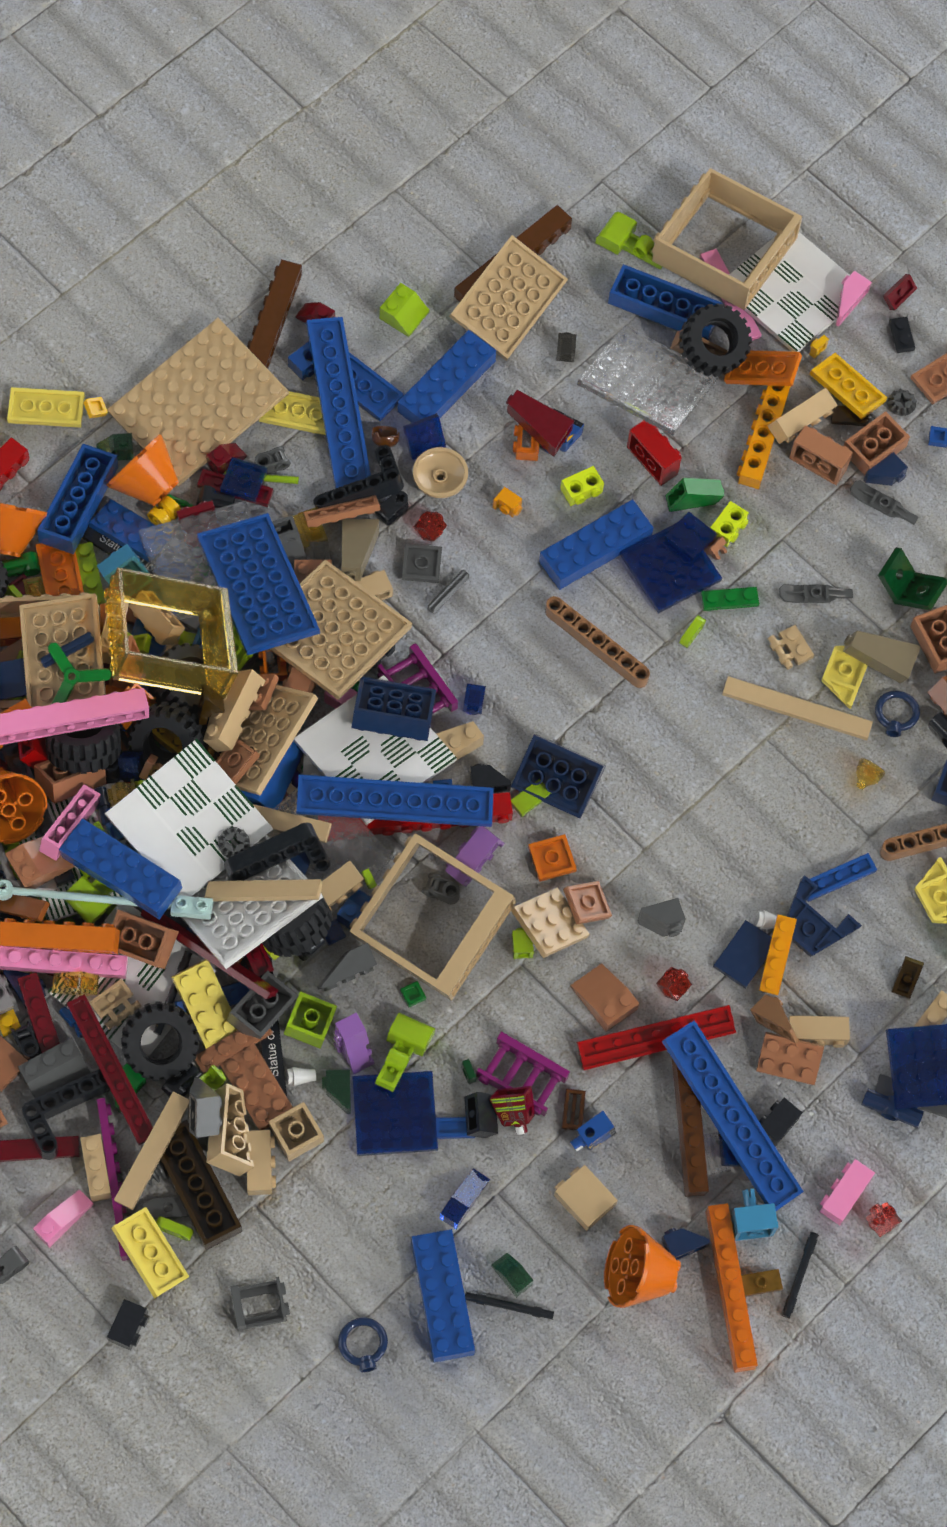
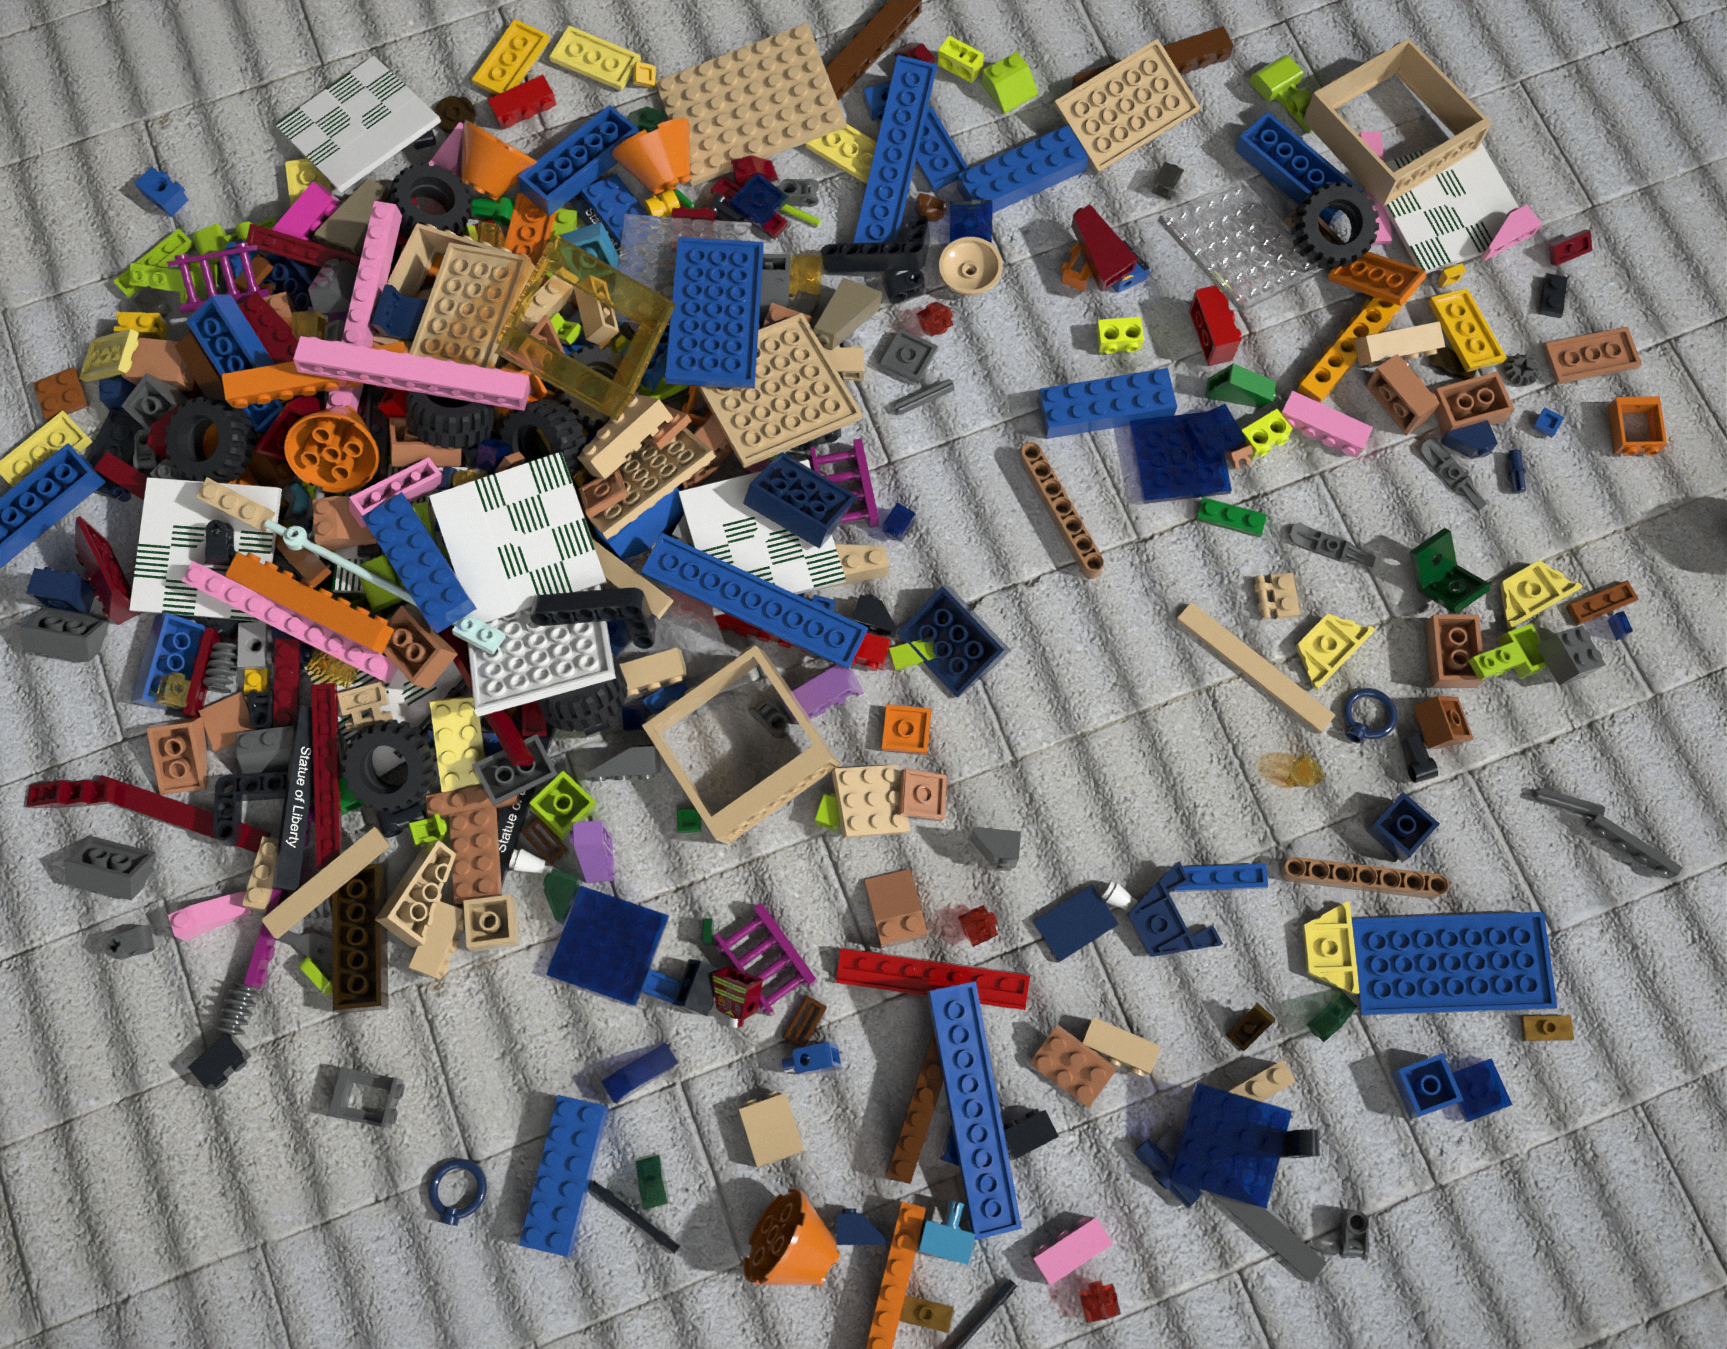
camera: 30 degrees right, 5 degrees up
dark blue axle [40,632,95,668] -> none
green piece [48,643,112,704] -> none
light yellow plate [111,1207,189,1299] -> none
slope [189,1077,222,1138] -> none
dark brown slope [197,685,225,725] -> none
tan tile [204,879,323,902] -> none
dark grey gear [218,827,250,858] -> none
nougat plate [304,495,380,527] -> none
lime tile [360,868,377,889] -> none
lime plate [375,1012,435,1092] -> none
light orange brick [493,487,523,518] -> none
lime beam [679,615,706,648] -> none
medium nougat slope [750,994,799,1044] -> none
light orange plate [759,914,797,996] -> none
dark tan slope [843,630,921,683] -> none
none -> dark grey piece [214,982,260,1036]
none -> black tile [272,705,314,892]
none -> reddish brown tile [520,816,569,866]
none -> neon yellow brick [938,36,984,83]
none -> bright pink brick [1281,391,1373,457]
none -> dark blue axle [1507,449,1526,494]

